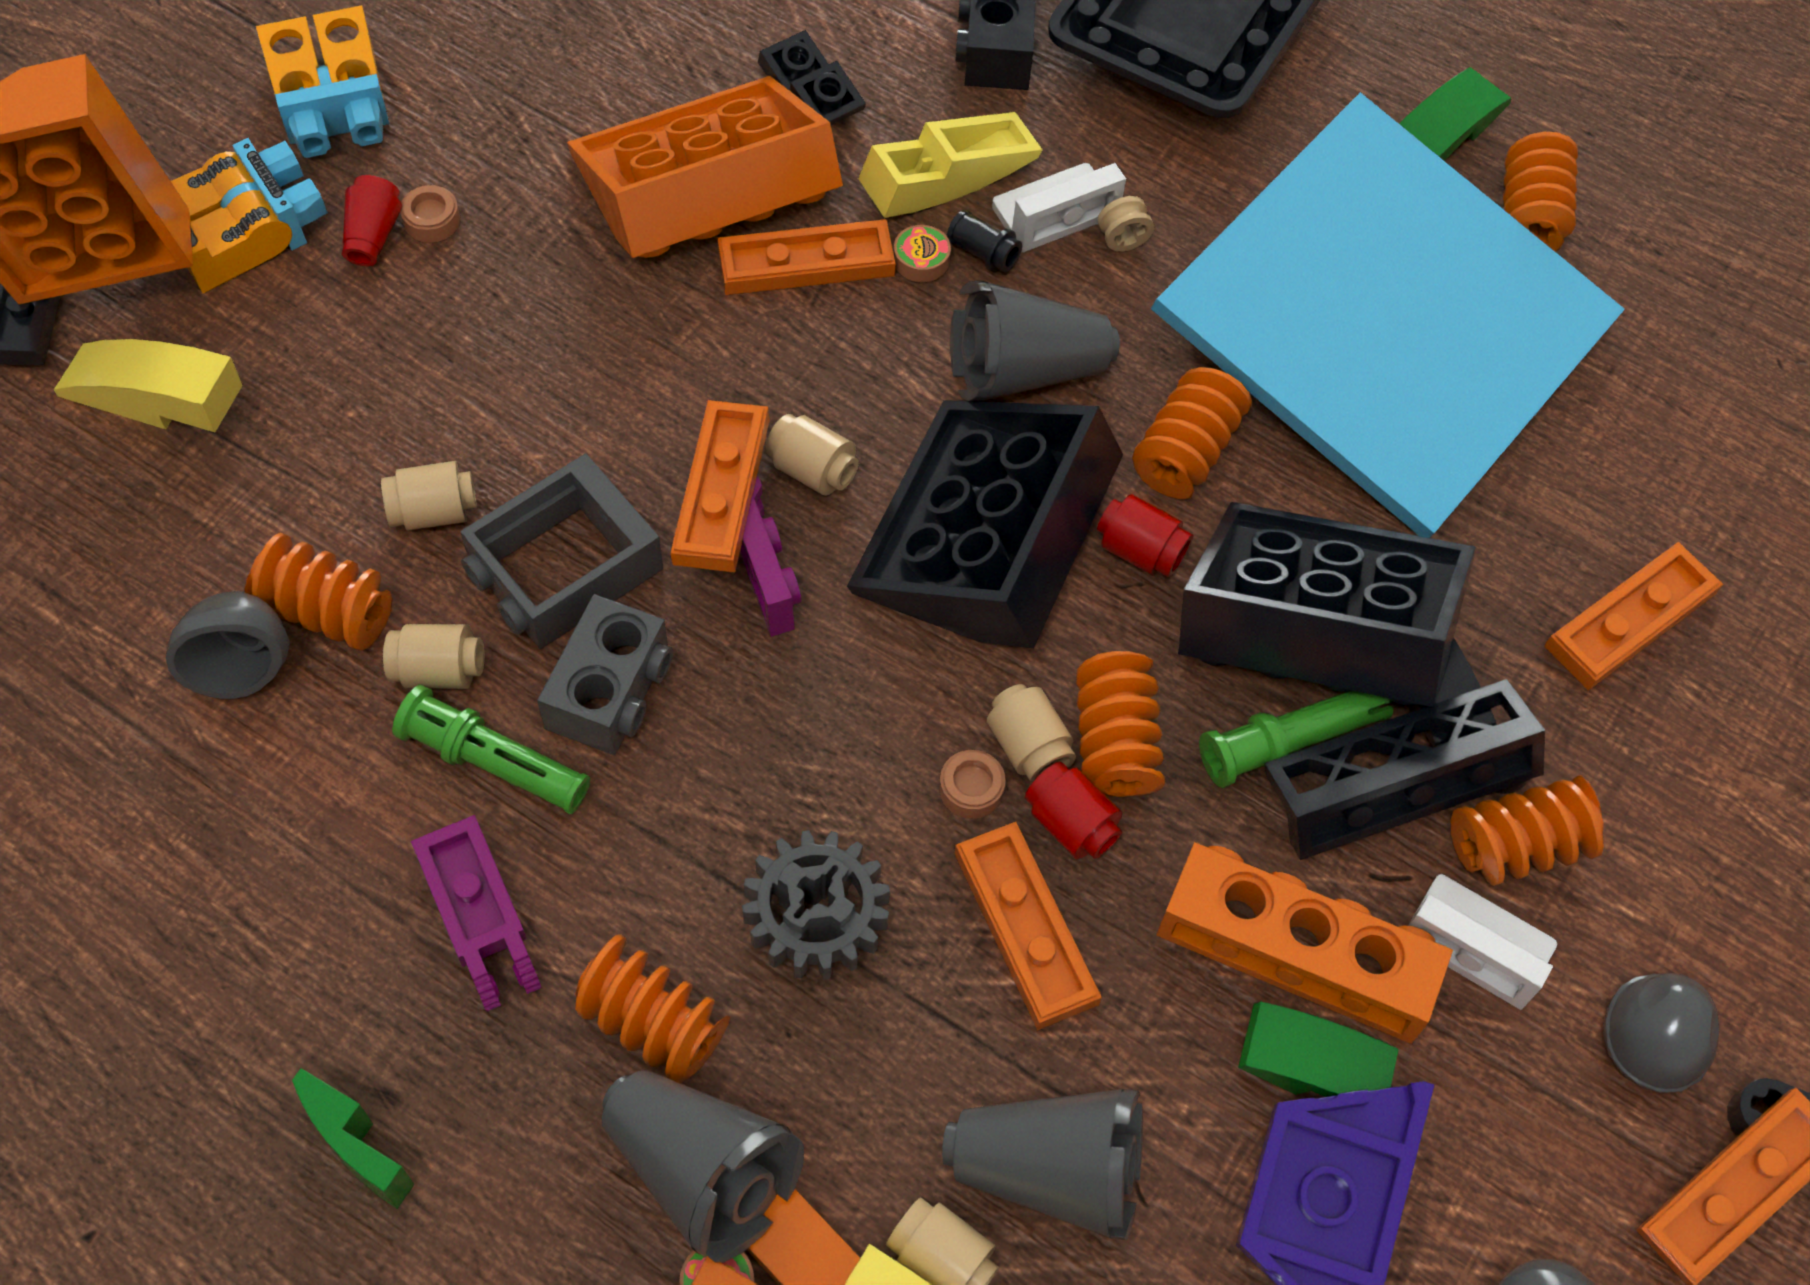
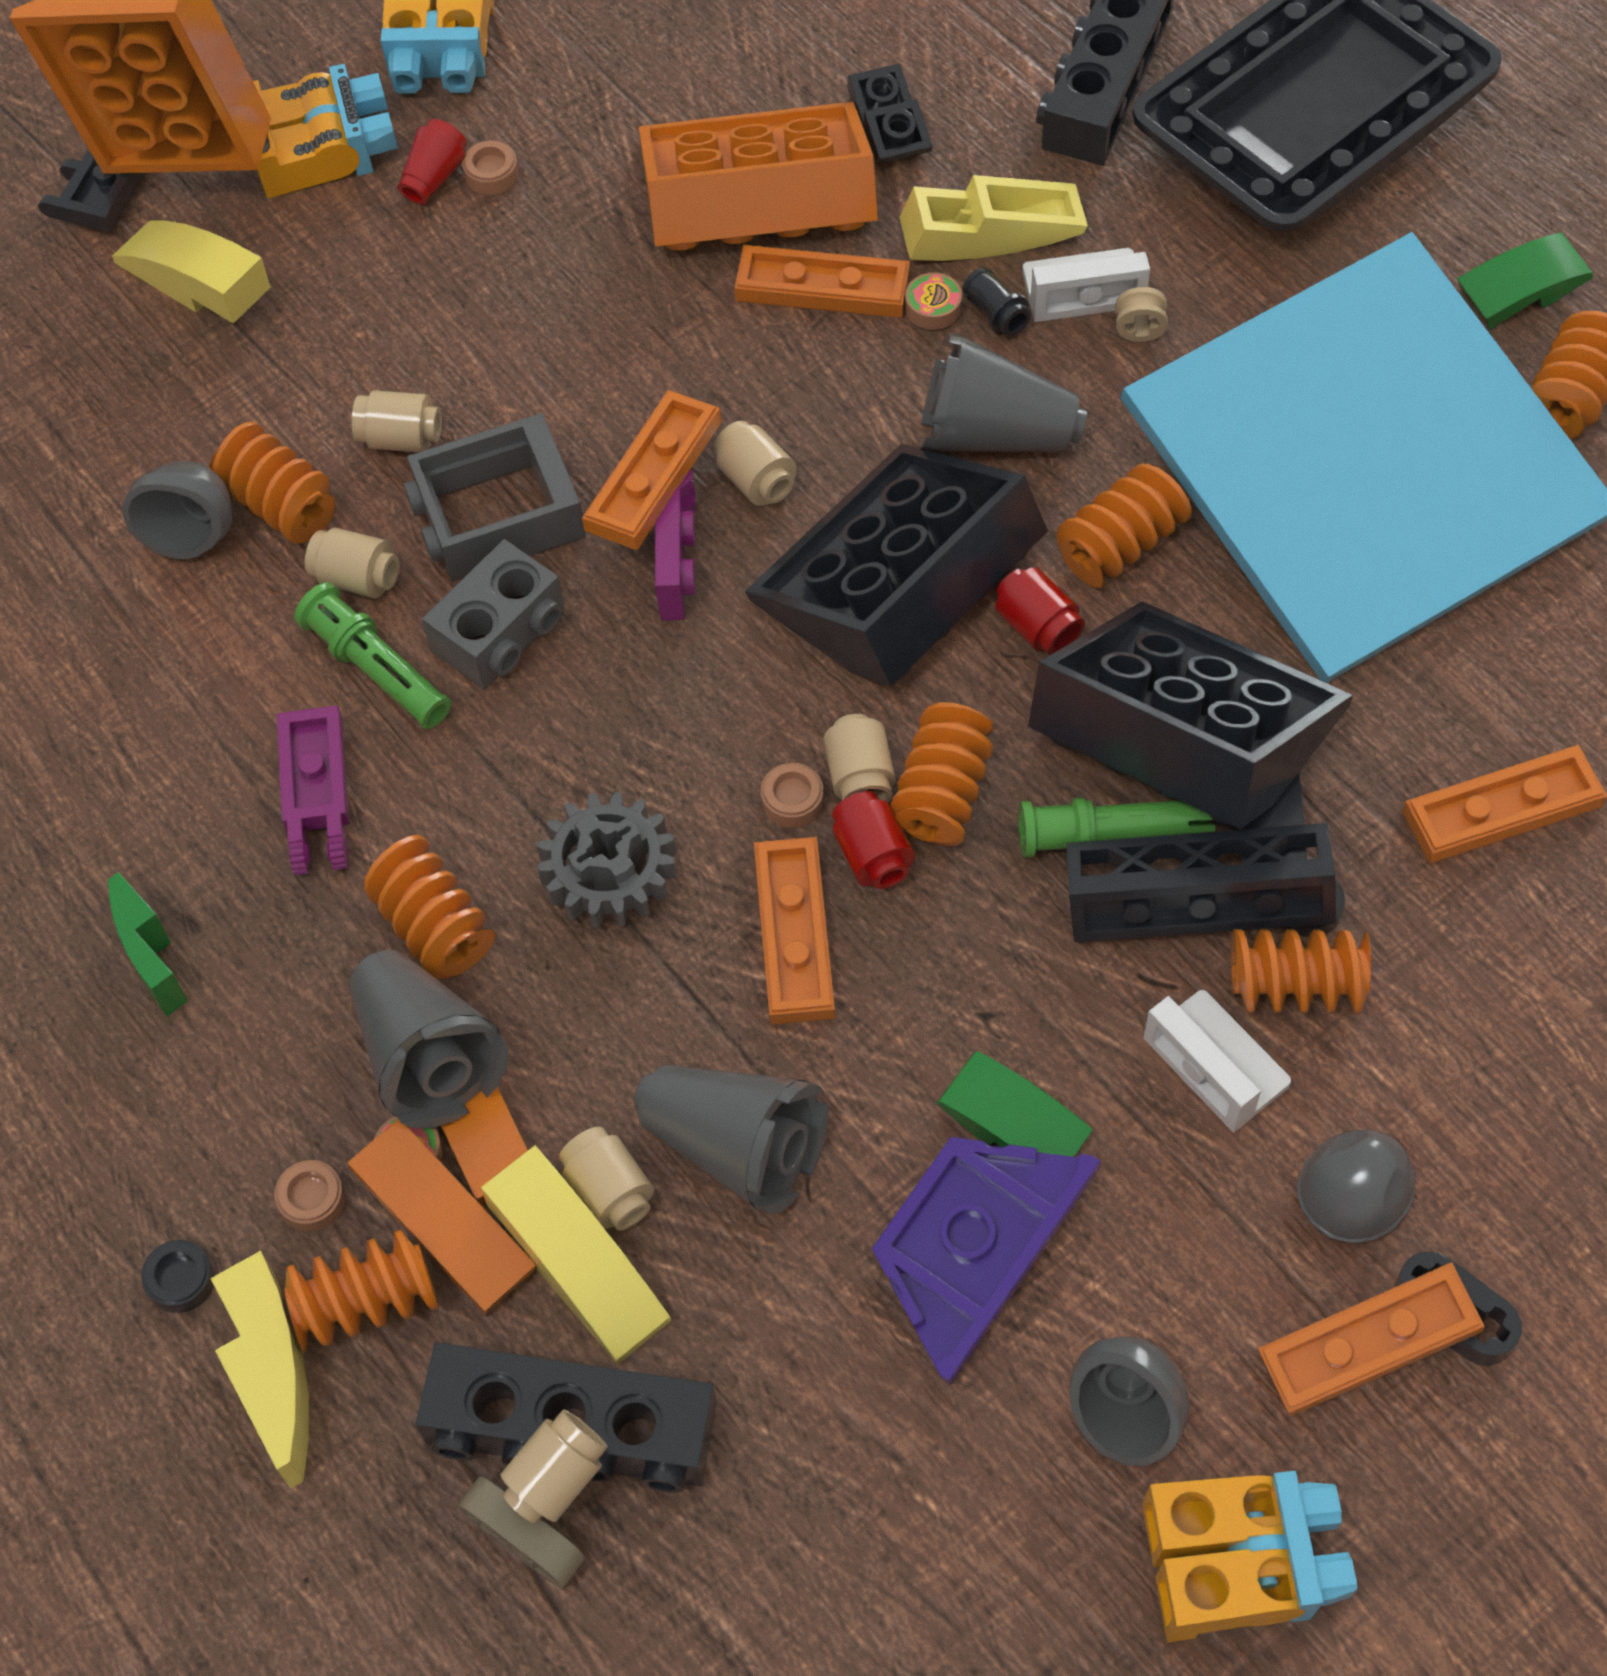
camera: 25 degrees right, 0 degrees up
orange brick [1156,842,1453,1044] -> none

